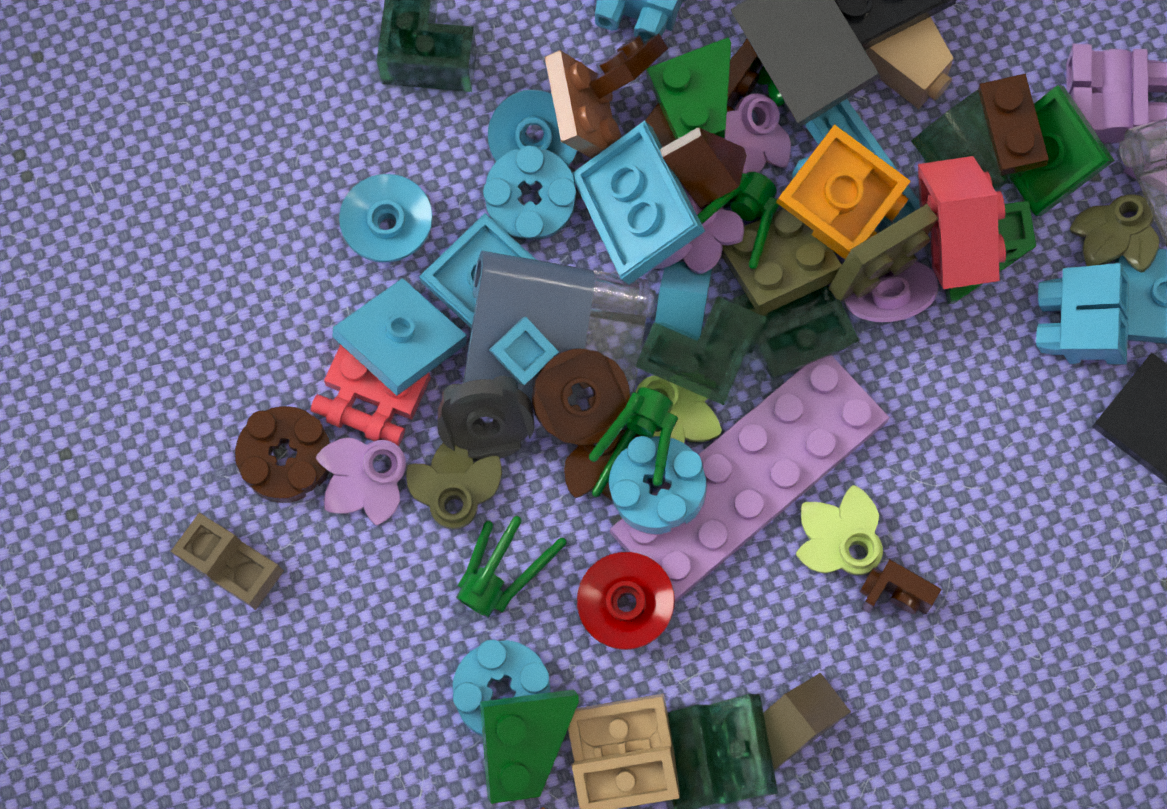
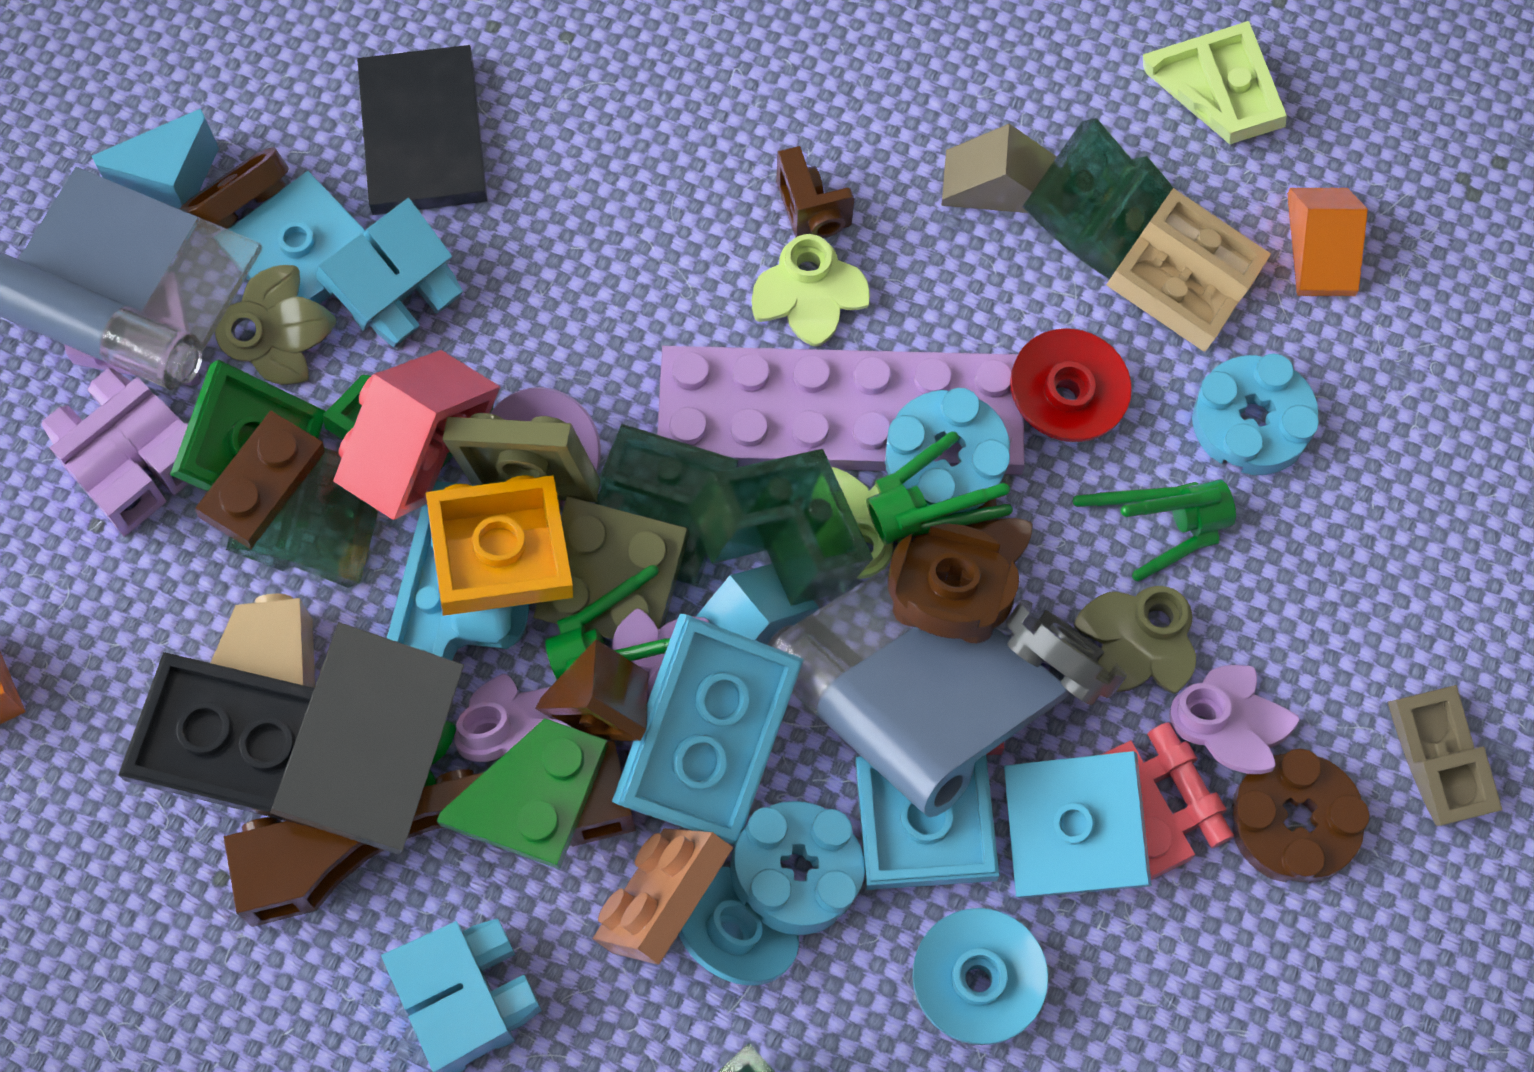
camera: 140 degrees left, 5 degrees down
green wing [480,689,579,804] -> none
medium azure plate [489,317,559,385] -> none
reddish brown plate [589,33,668,99] -> none

